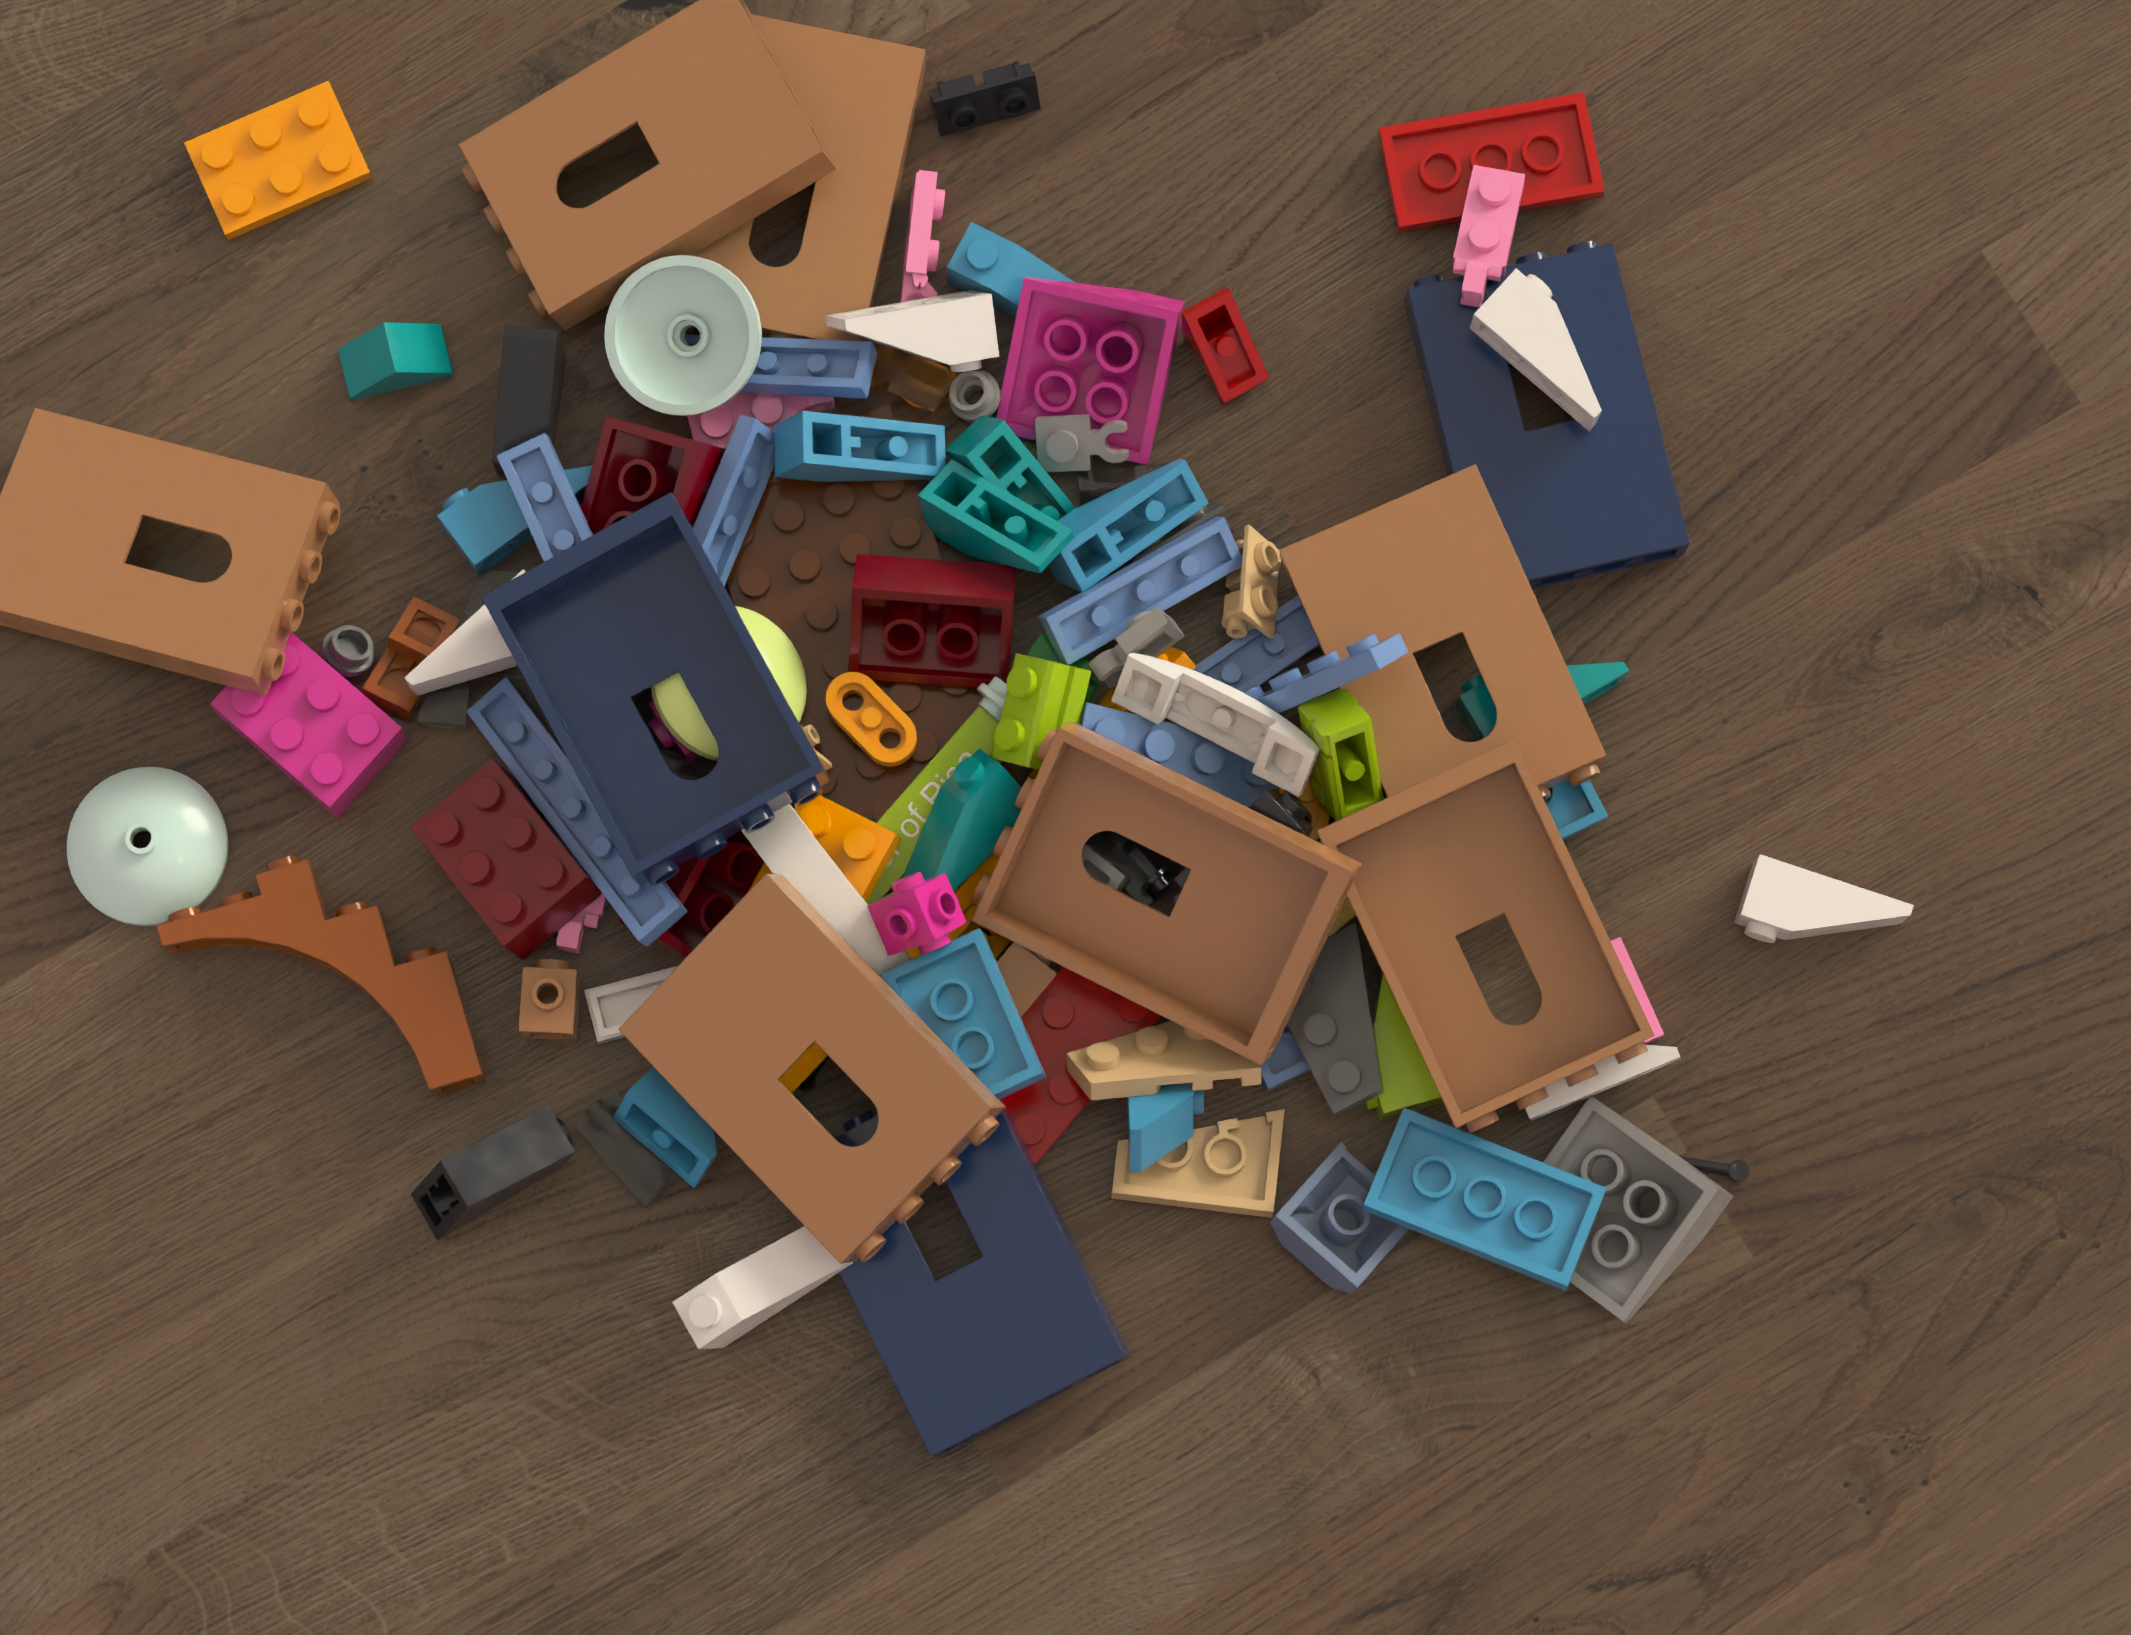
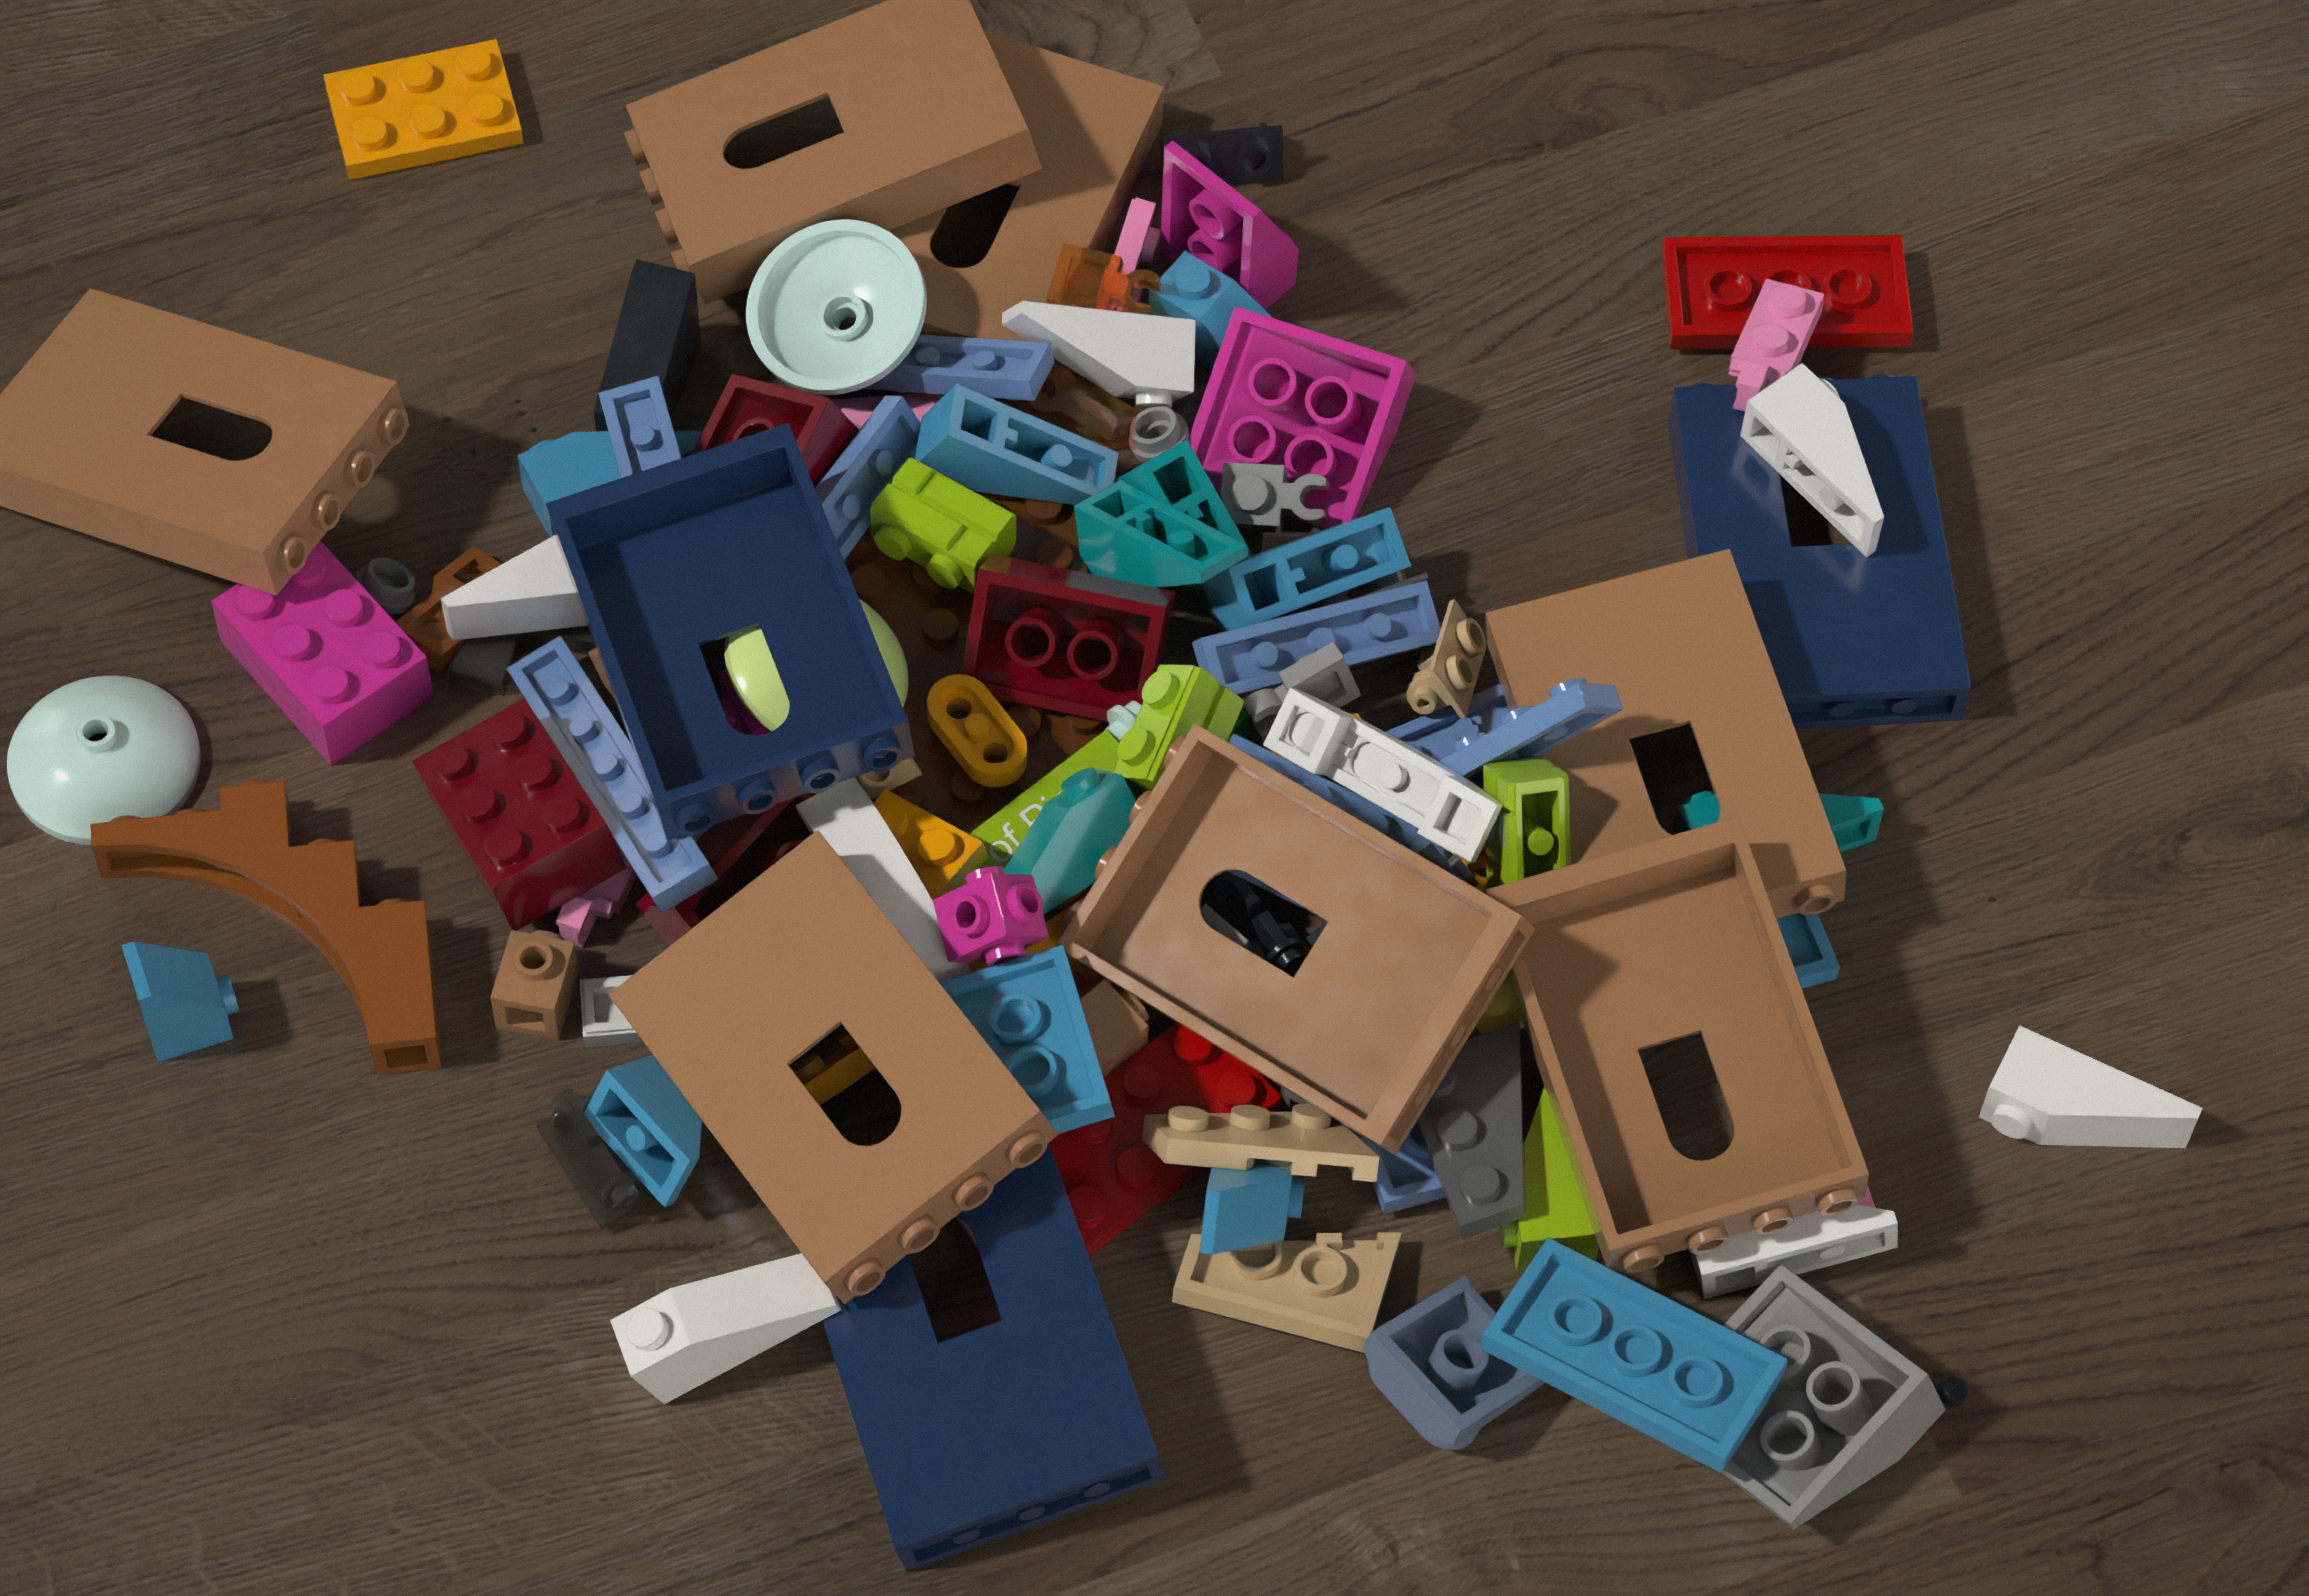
camera: 10 degrees right, 20 degrees down
teal slope [338,322,453,401] -> none
black slope [411,1106,575,1240] -> none
red slope [1181,287,1269,403] -> none
none -> dark azure slope [121,941,239,1063]
none -> lime brick [870,457,1016,594]
none -> clear orange plate [1046,243,1162,315]
none -> dark pink slope [1160,141,1298,310]

